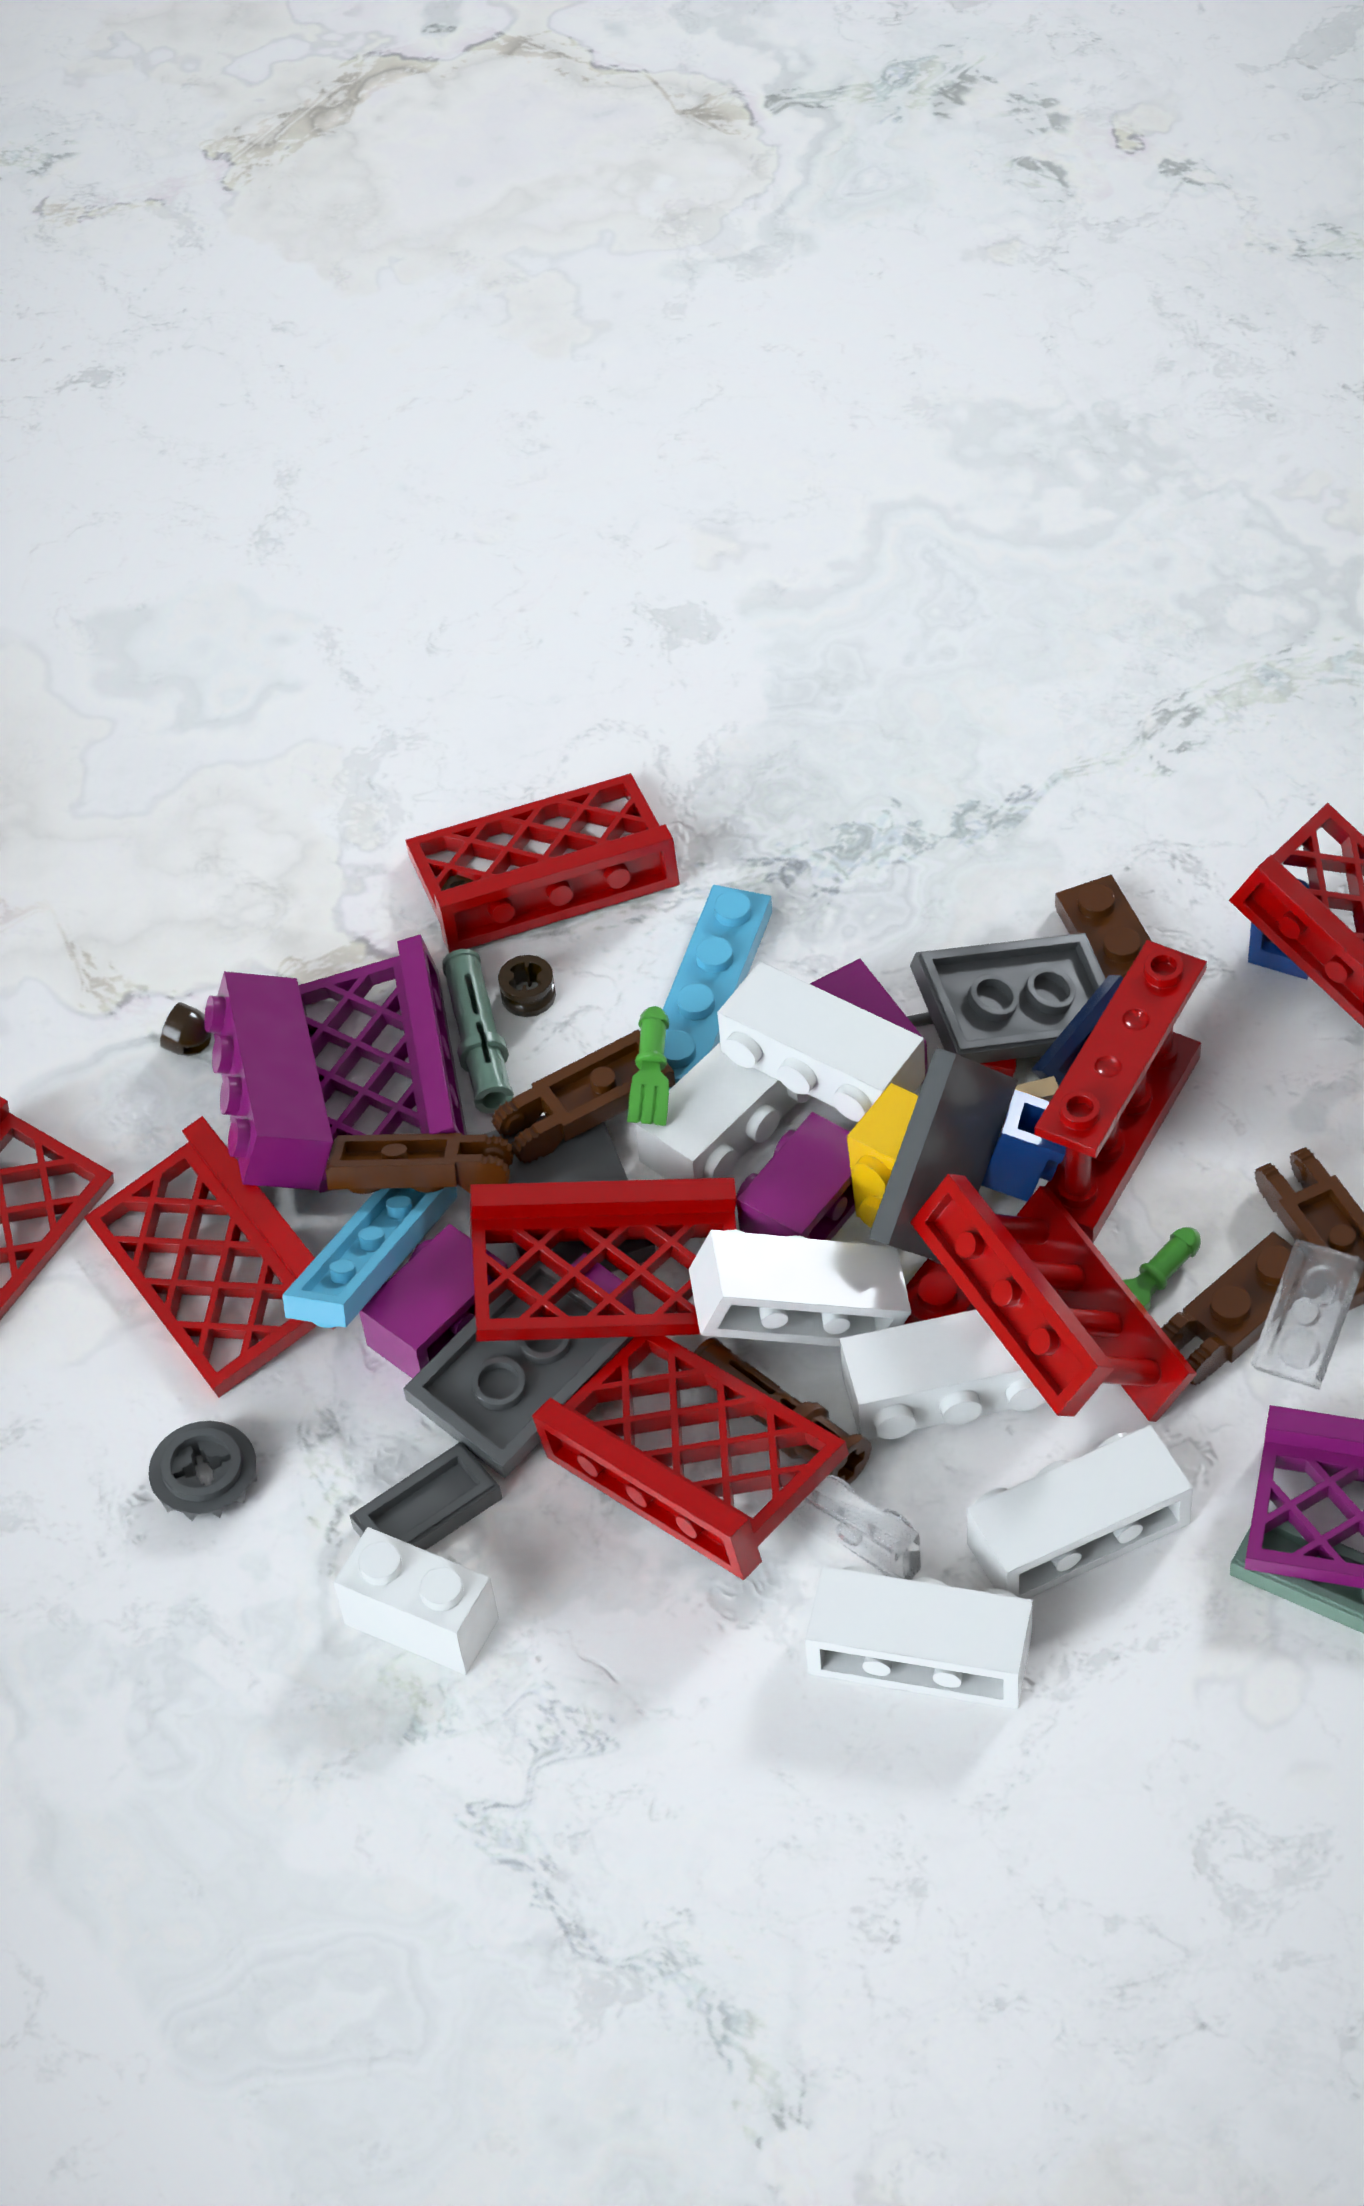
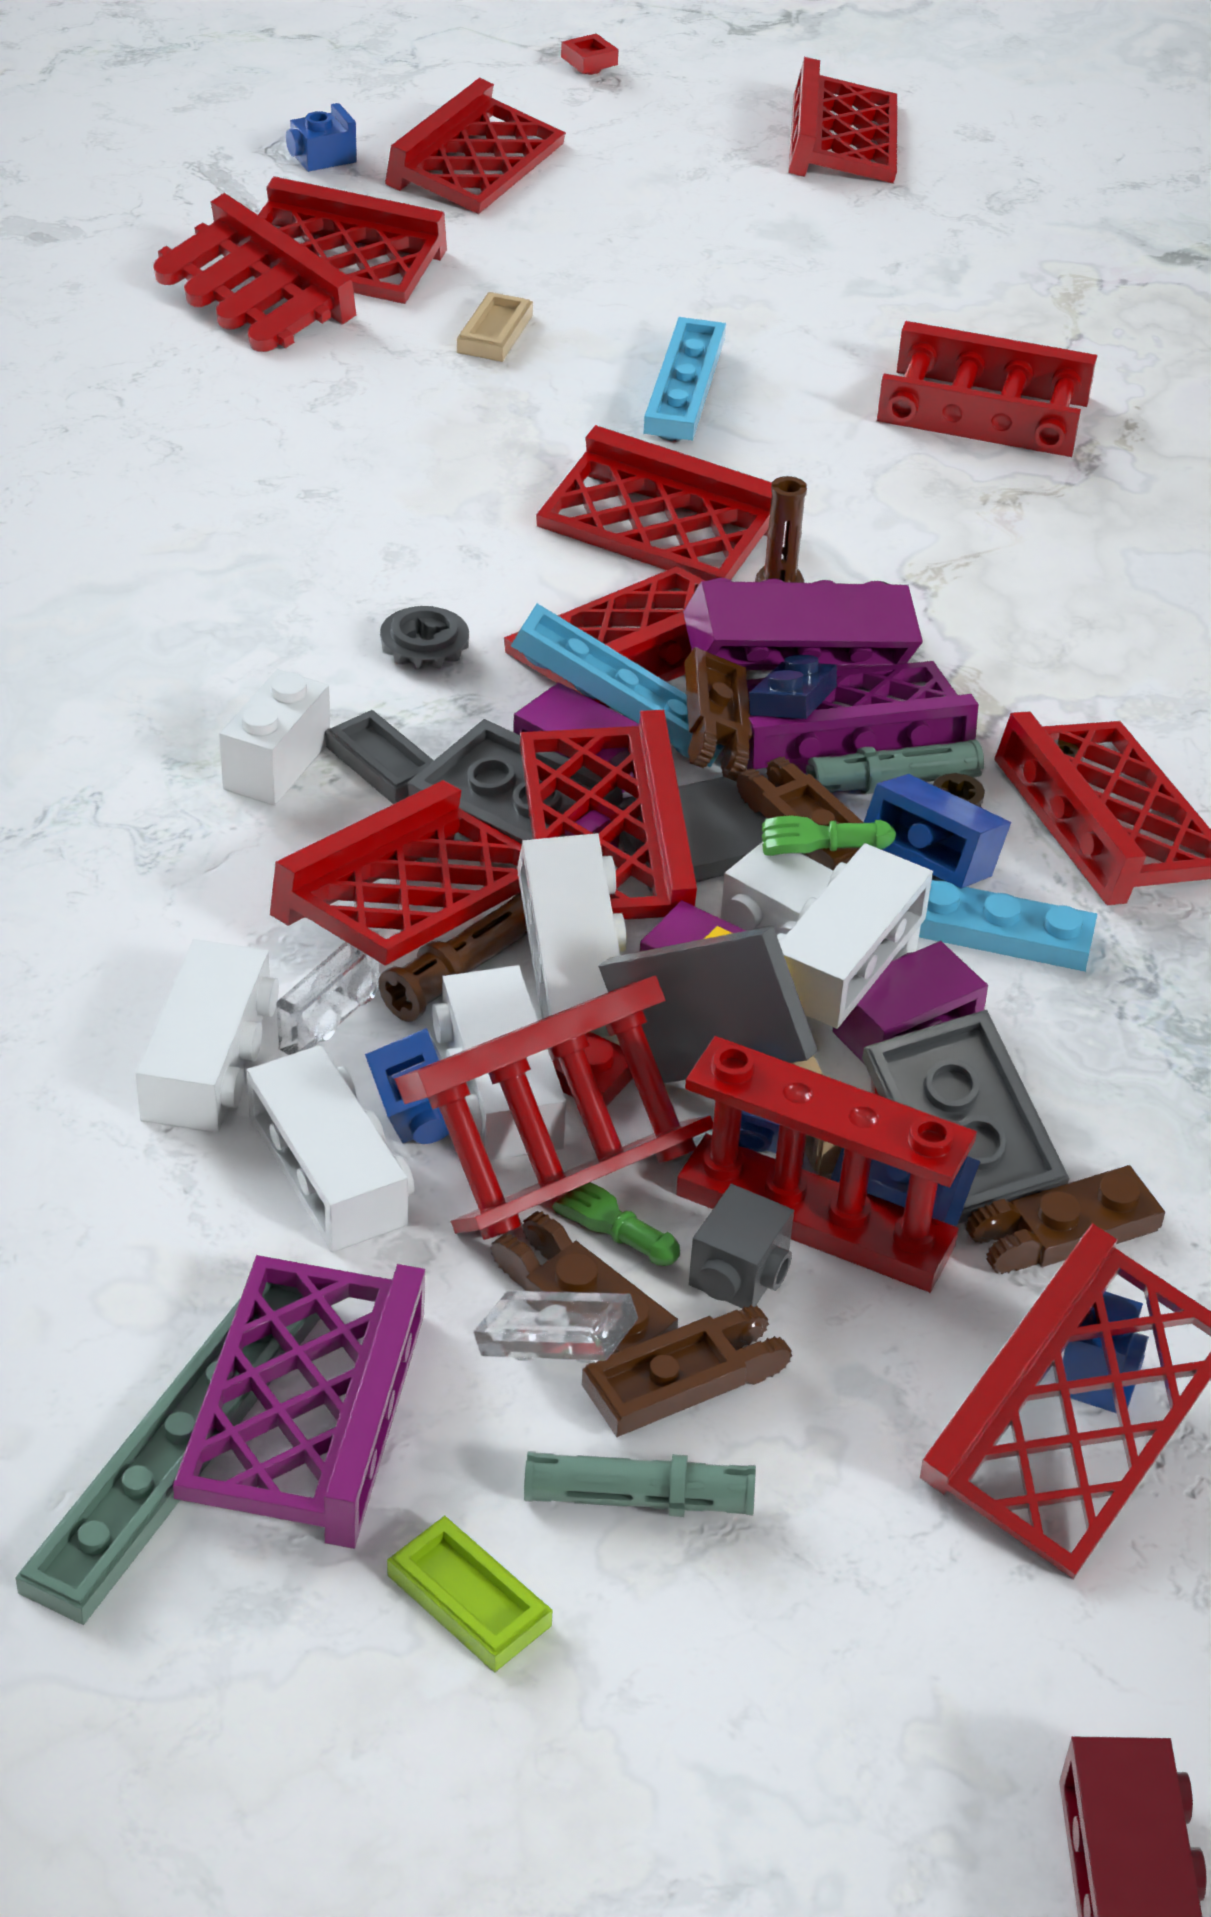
camera: 80 degrees right, 10 degrees down
none -> blue brick [365,1028,449,1144]
none -> dark grey brick [688,1184,794,1309]
none -> dark blue plate [749,655,837,719]
none -> reddish brown pin [755,476,807,583]
none -> blue brick [864,774,1012,889]

